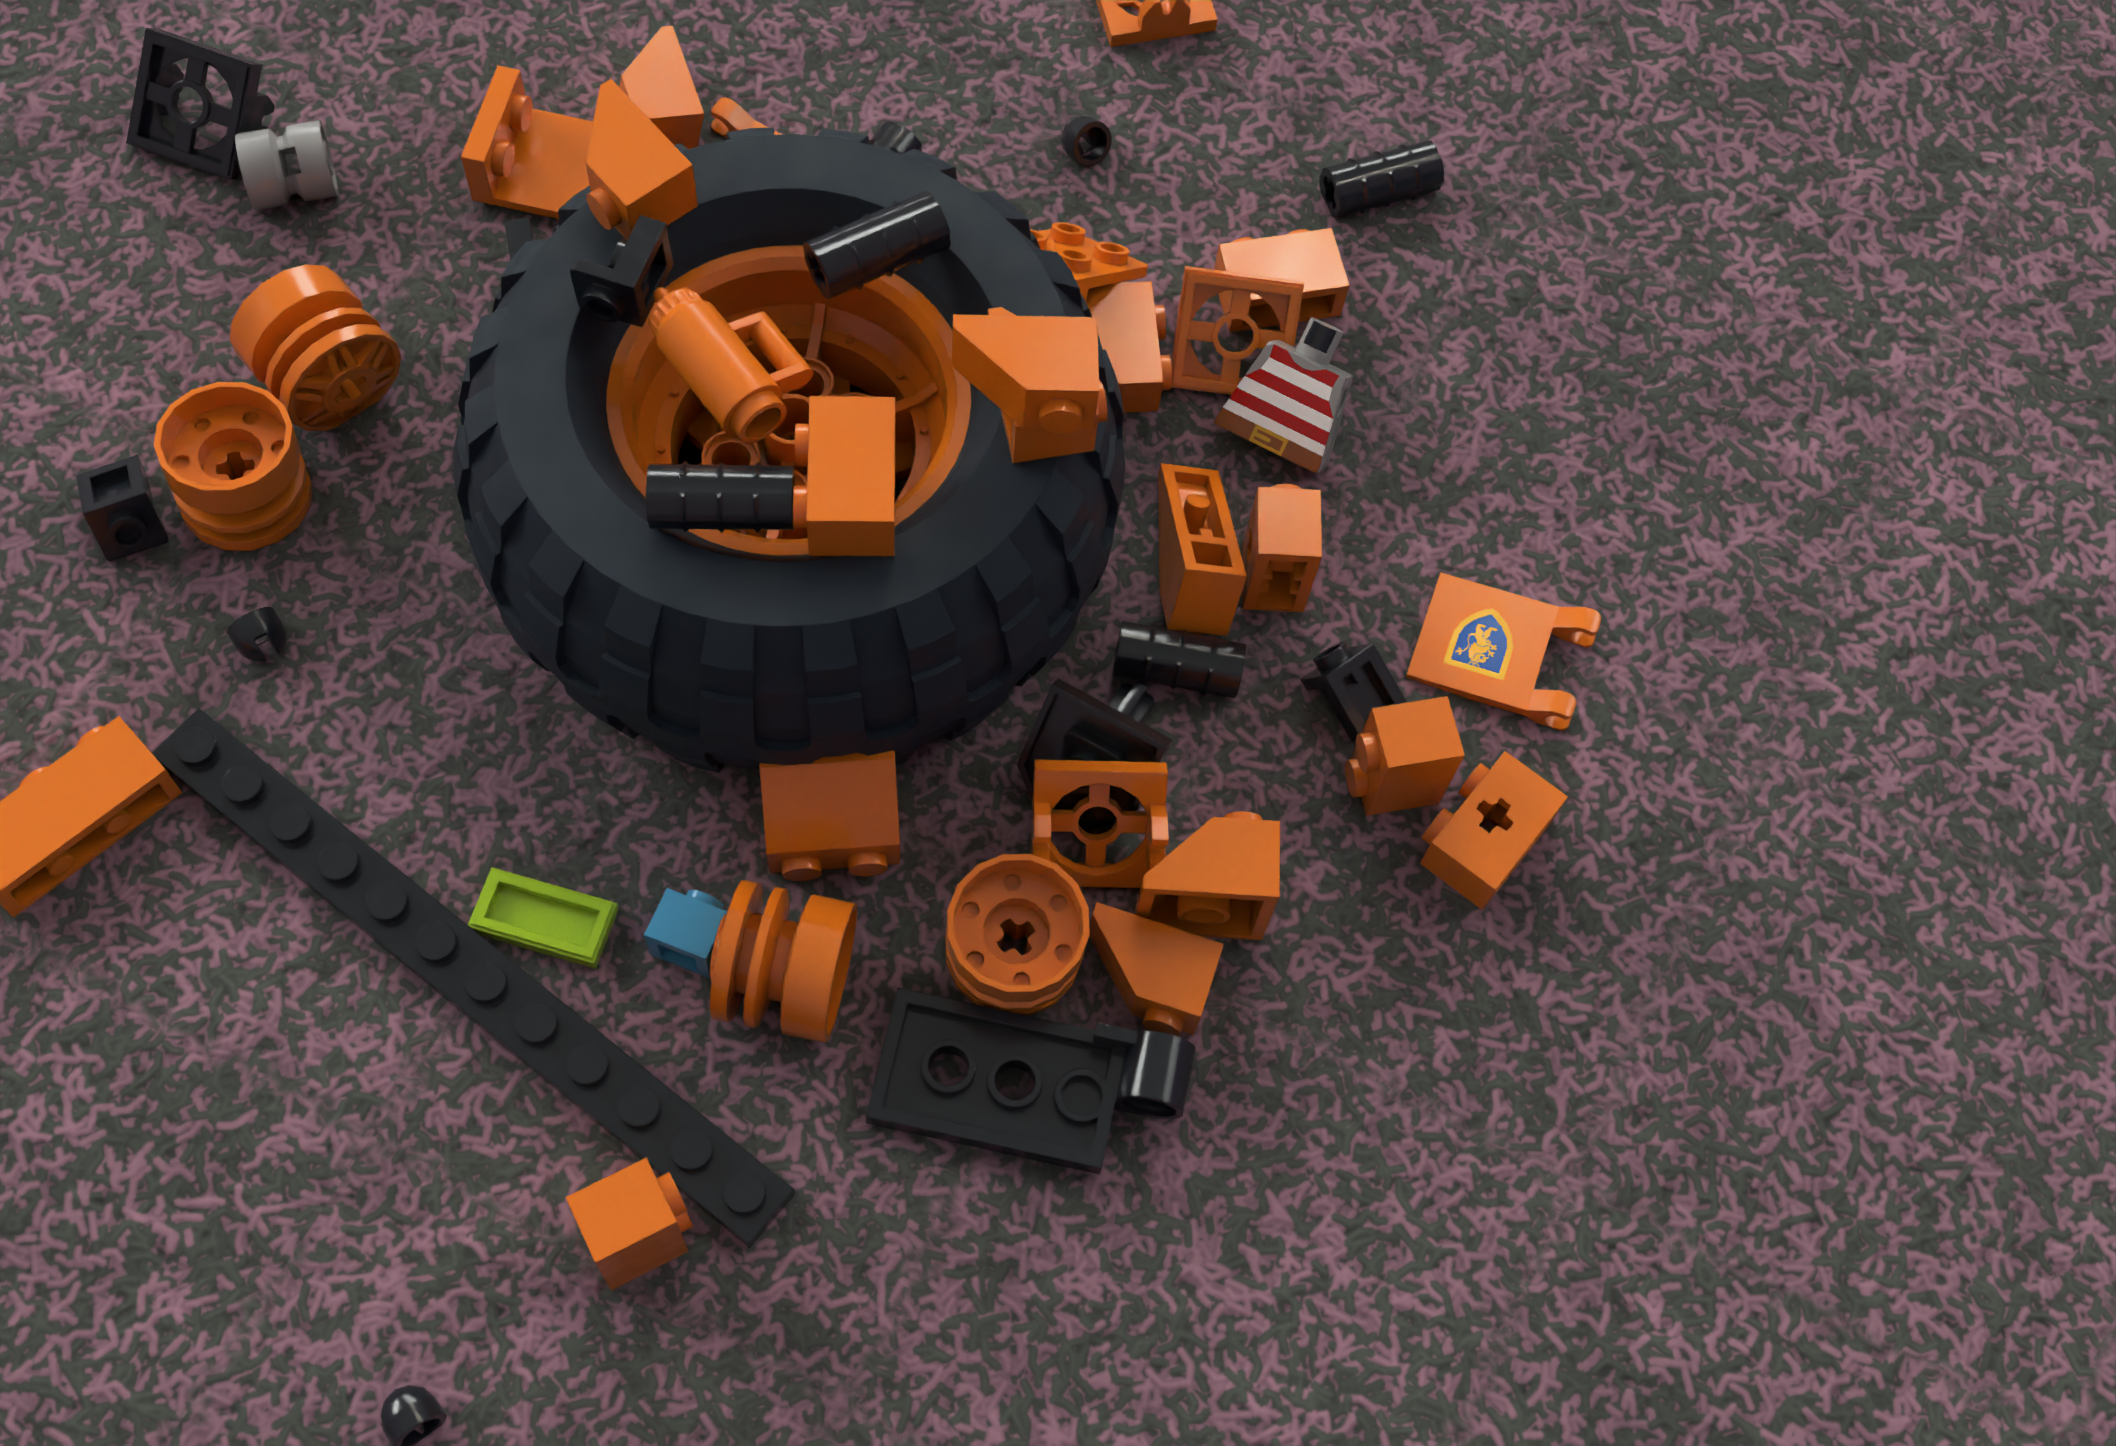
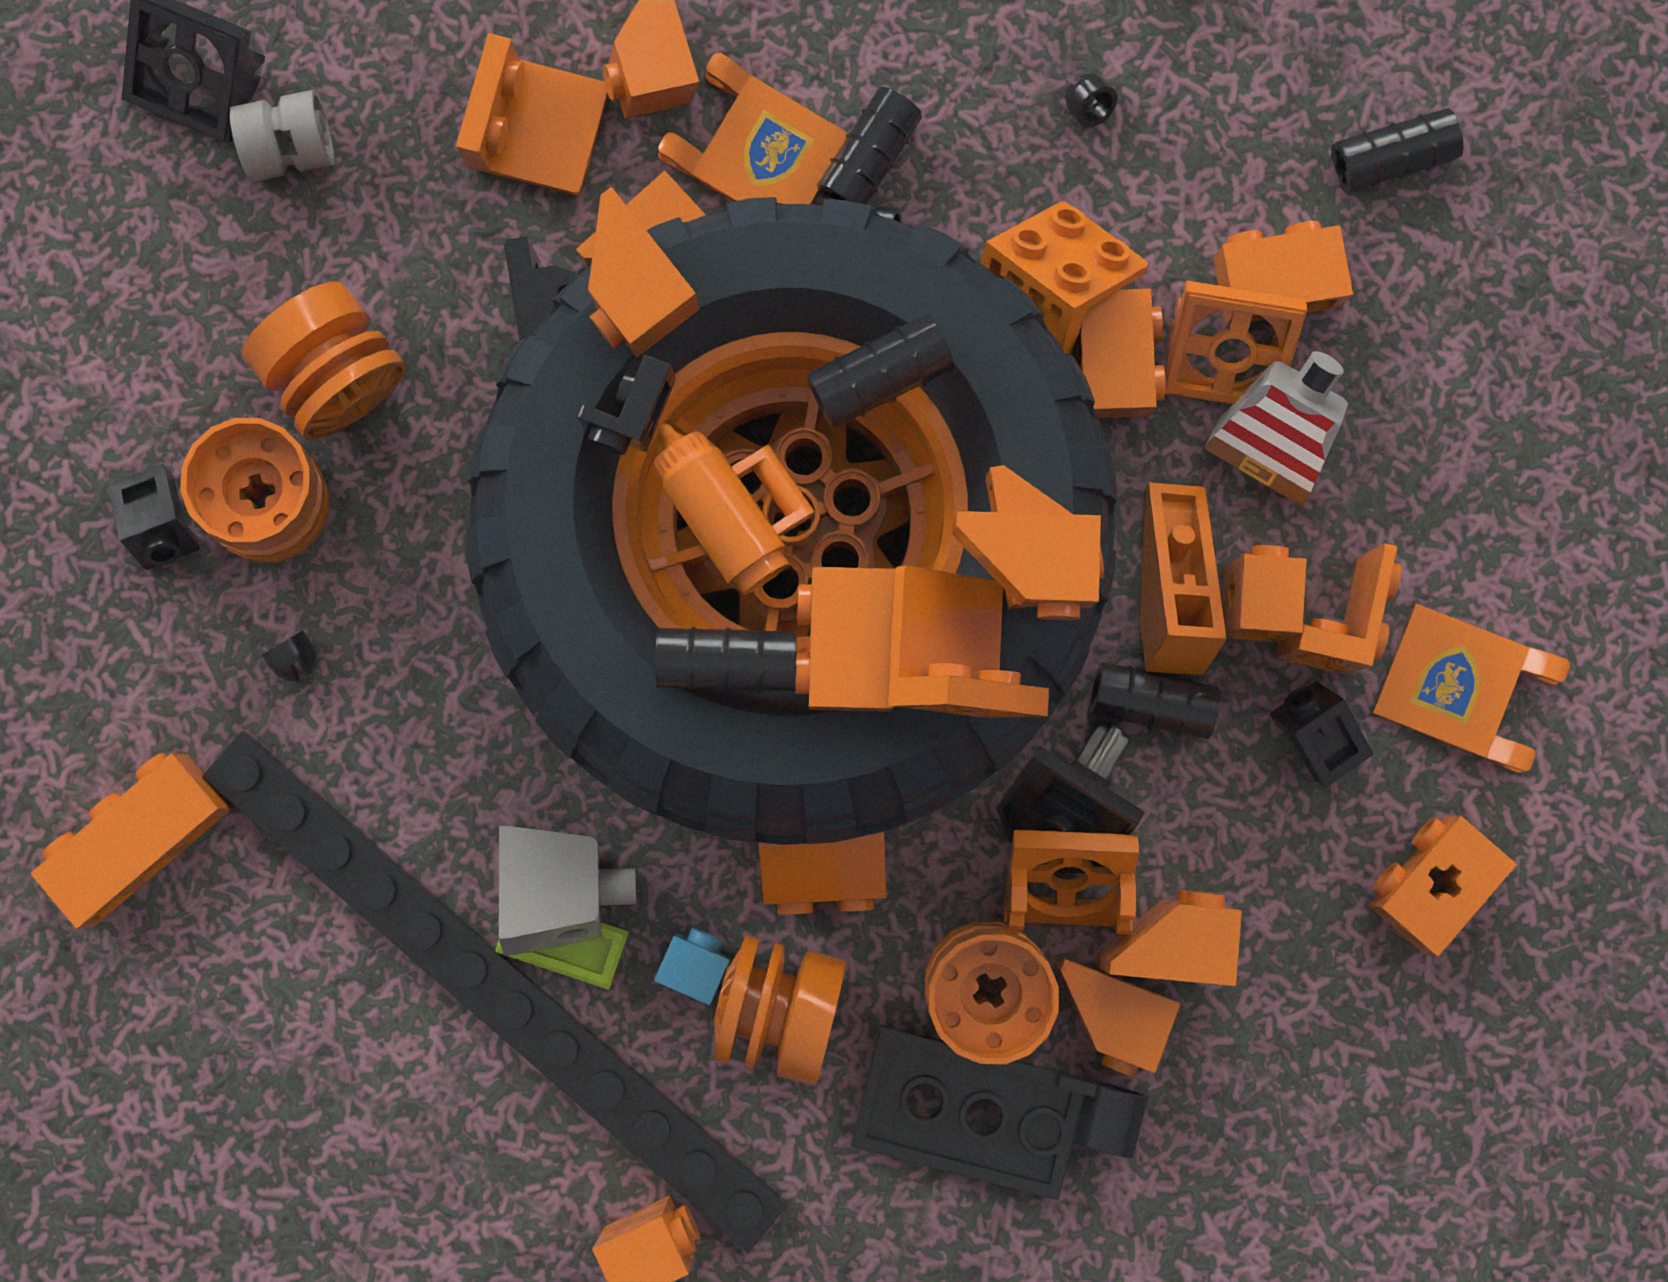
camera: 10 degrees right, 20 degrees up
orange piece [1345,696,1465,816] -> none
none -> light grey torso [499,826,637,956]
none -> orange bracket [888,565,1049,718]
none -> orange bracket [1275,543,1402,675]

